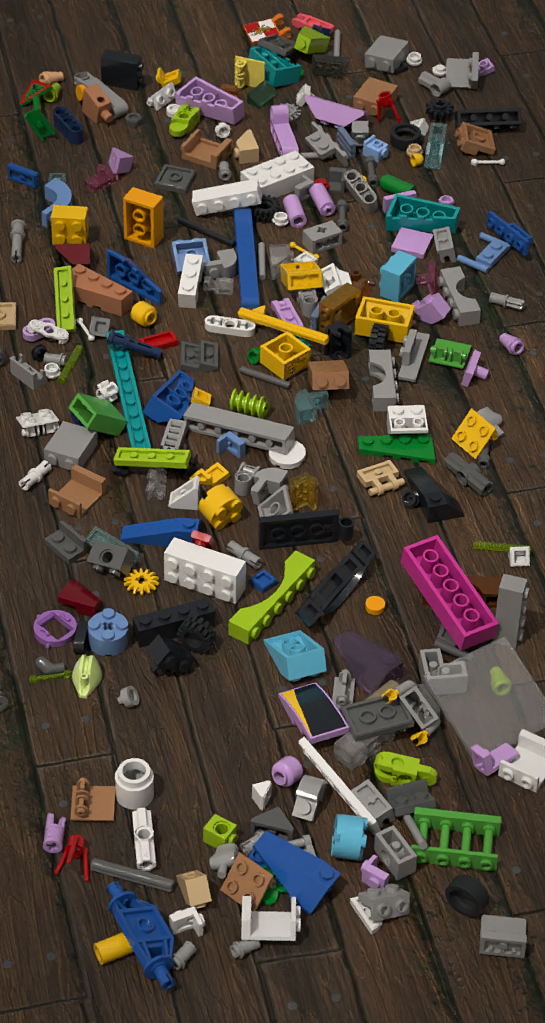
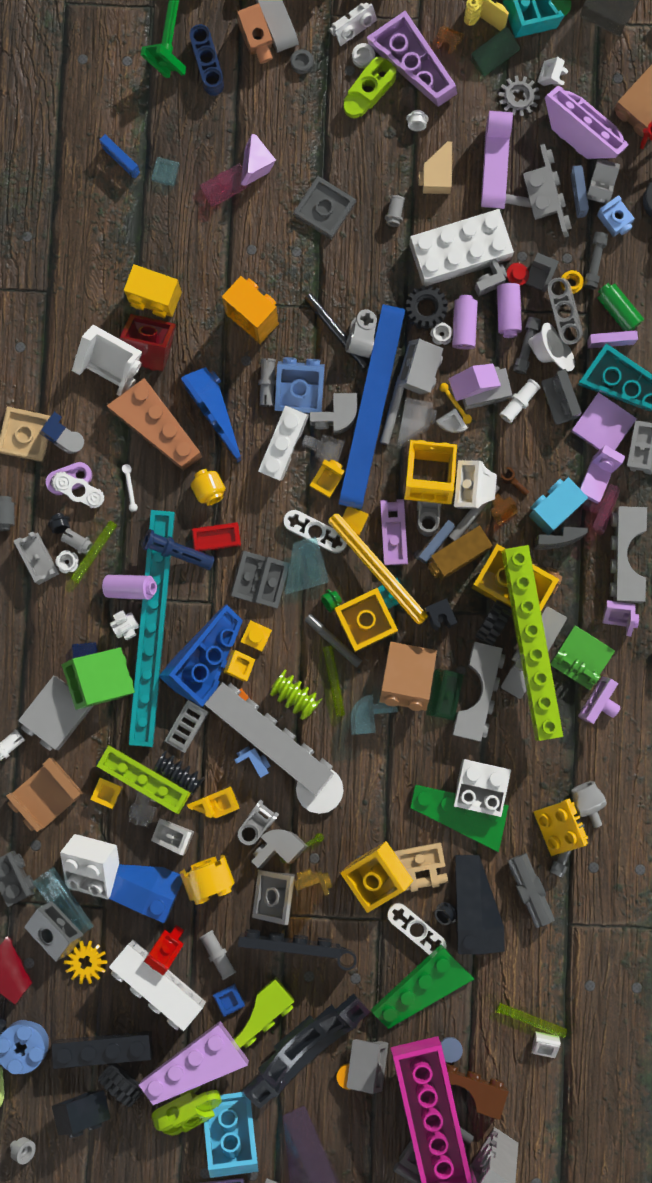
camera: 20 degrees right, 40 degrees up
light grey pin [10,219,26,263] -> none
white hinge [16,409,59,438] -> none
medium blue arch [41,178,72,228] -> none
lime plate [54,265,76,333] -> none
light grey tile [89,316,110,337] -> none
medium nougat panel [181,129,232,170] -> none
white brick [192,178,262,216] -> none
lavender slope [411,292,451,324] -> none
none -> leg [39,411,84,454]
none -> white slope [60,834,119,899]
none -> white panel [72,325,142,396]
none -> yellow plate [90,778,122,809]
none -> lavender brick [102,574,157,600]
none -> lavender wedge [139,1021,249,1105]
none -> lime piece [151,1090,222,1136]
none -> yellow plate [241,620,272,652]
none -> light grey pin [258,358,276,407]
none -> clear light blue wing [285,536,330,594]
none -> yellow bracket [310,459,344,498]
none -> clear neon green bar [323,646,345,717]
none -> yellow brick [340,841,413,913]
none -> light grey piece [345,309,377,358]
none -> light grey panel [347,1039,388,1094]
none -> green wing [371,944,474,1029]
none -> white beam [387,903,447,955]
none -> light grey brick [396,339,443,394]
none -> clear green slope [426,669,464,721]
none -> lavender slope [448,364,501,401]
none -> white pin [500,379,540,423]
none -> lime brick [501,545,563,741]
none -> white piece [528,323,575,372]
none -> dark grey slope [533,527,588,550]
none -> dark grey bracket [541,369,581,425]
none -> lavender bracket [580,445,625,504]
none -> lavender bracket [603,600,639,636]

